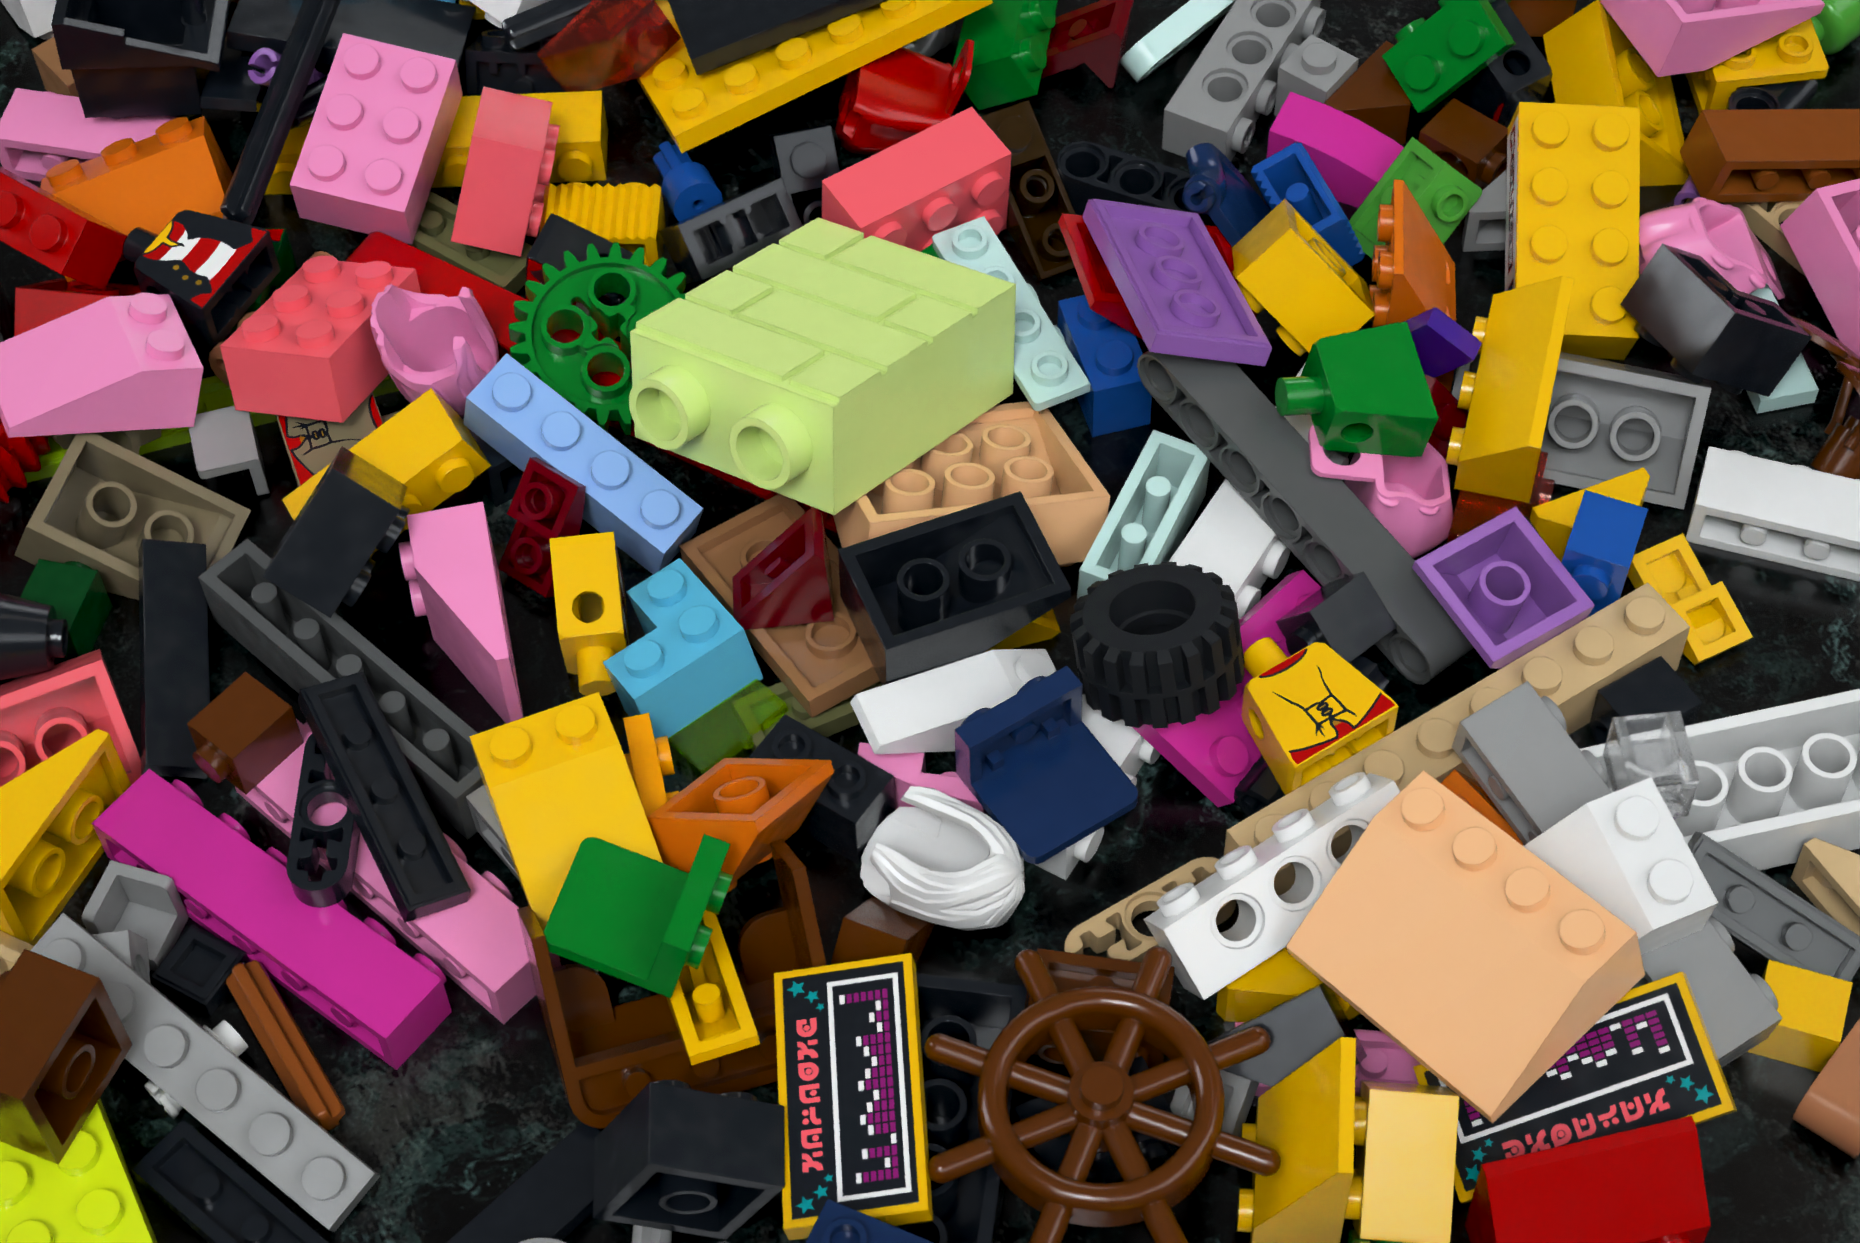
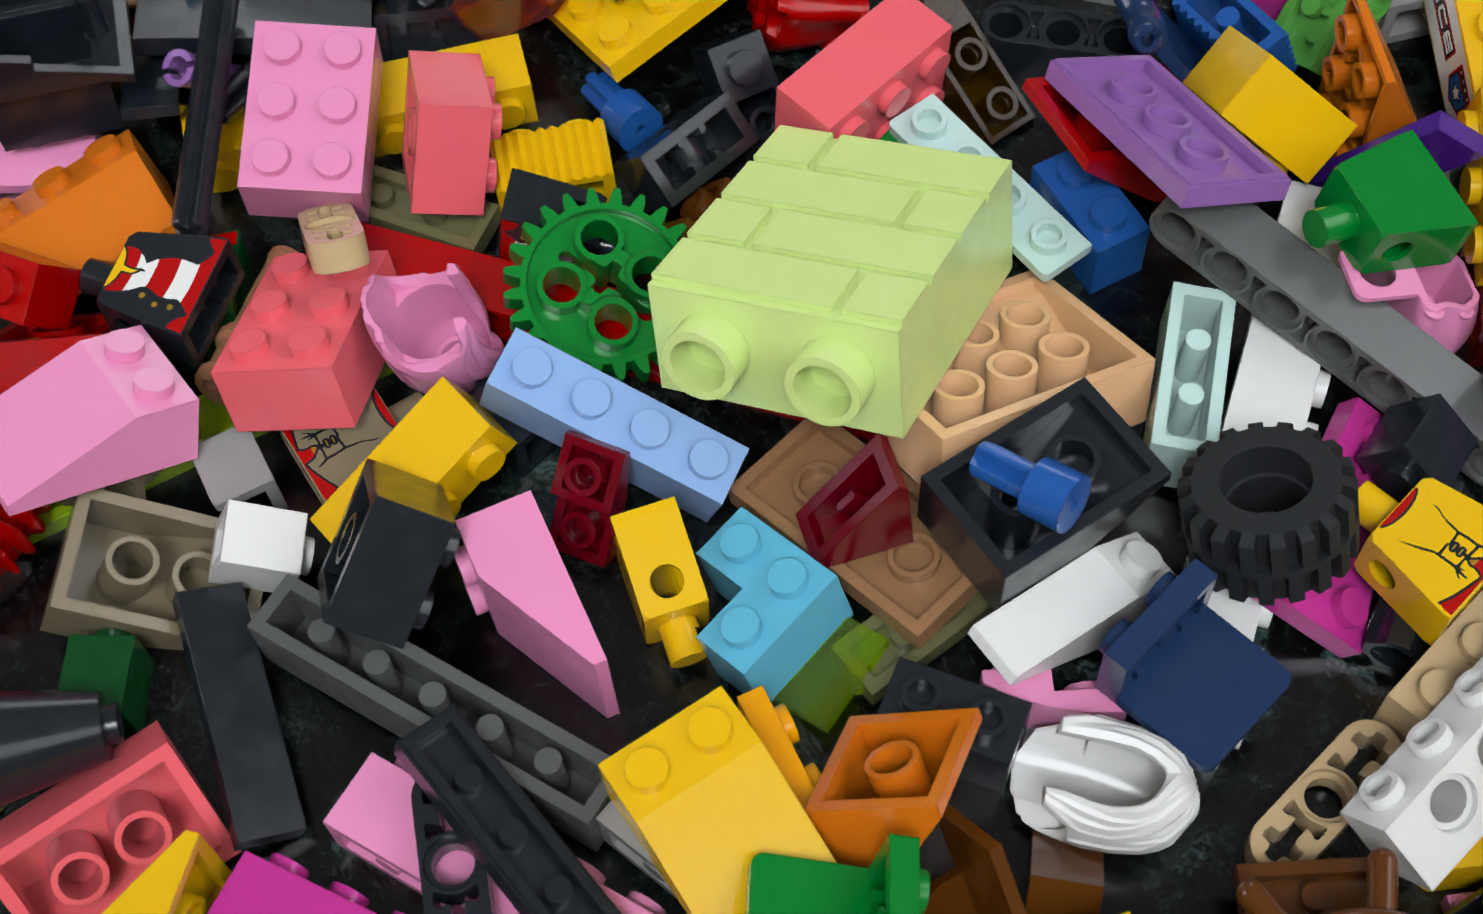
camera: 10 degrees left, 5 degrees up
reddish brown brick [187,672,304,794] -> none
none -> white brick [208,499,315,593]
none -> tan beam [297,203,371,275]
none -> blue piece [969,441,1091,534]

